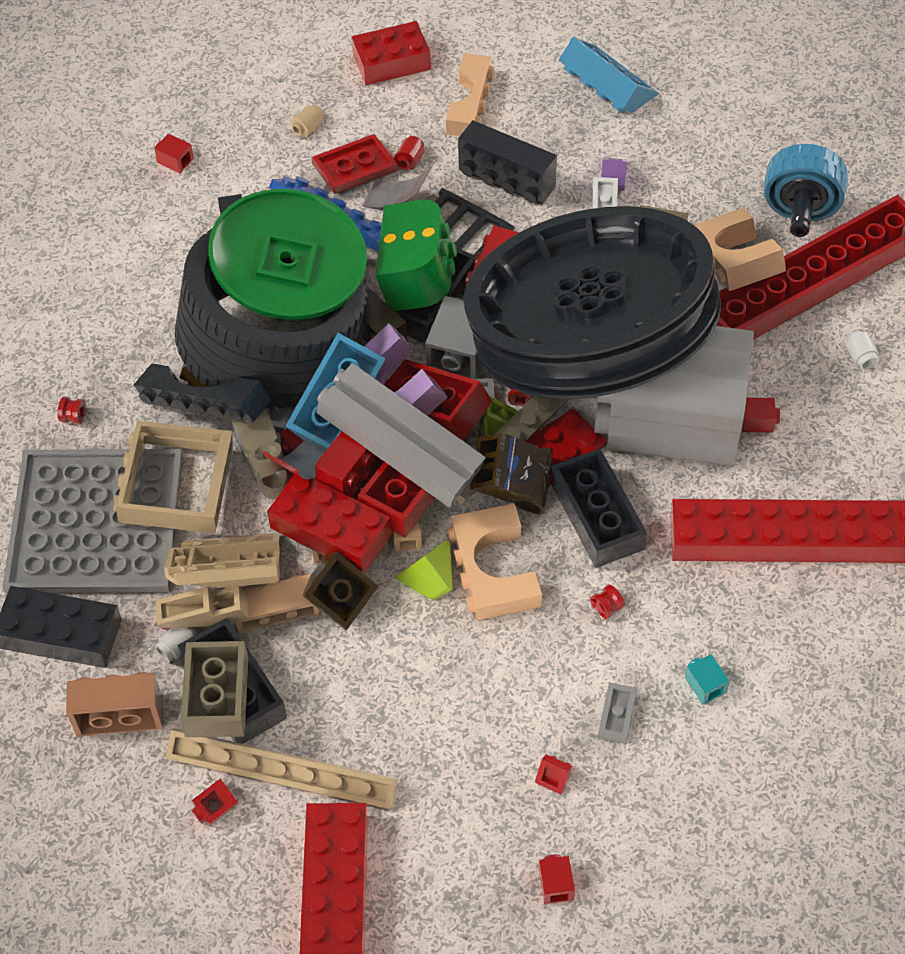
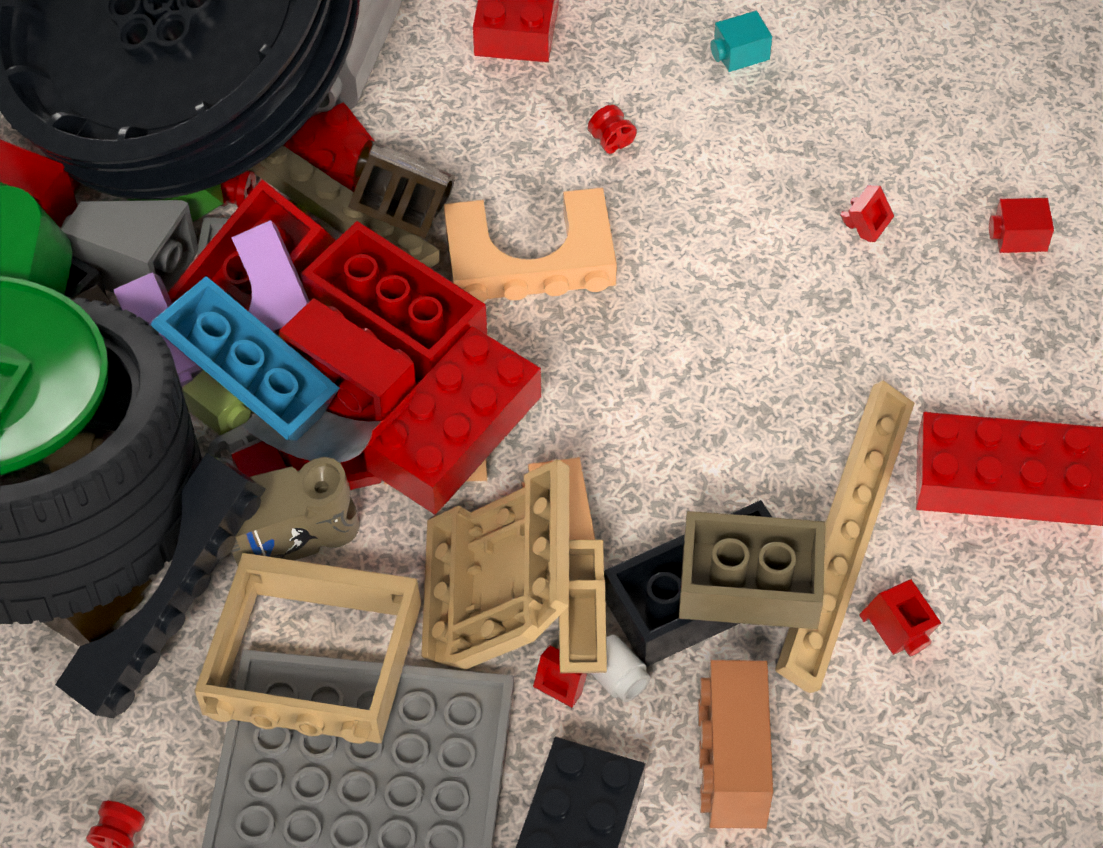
camera: 85 degrees left, 0 degrees up
dark brown slope [302,551,379,631] -> none
light grey brick [316,363,486,508] -> none
lime slope [394,540,453,600] -> none
black brick [550,448,647,568] -> none
light grey plate [598,682,637,744] -> none

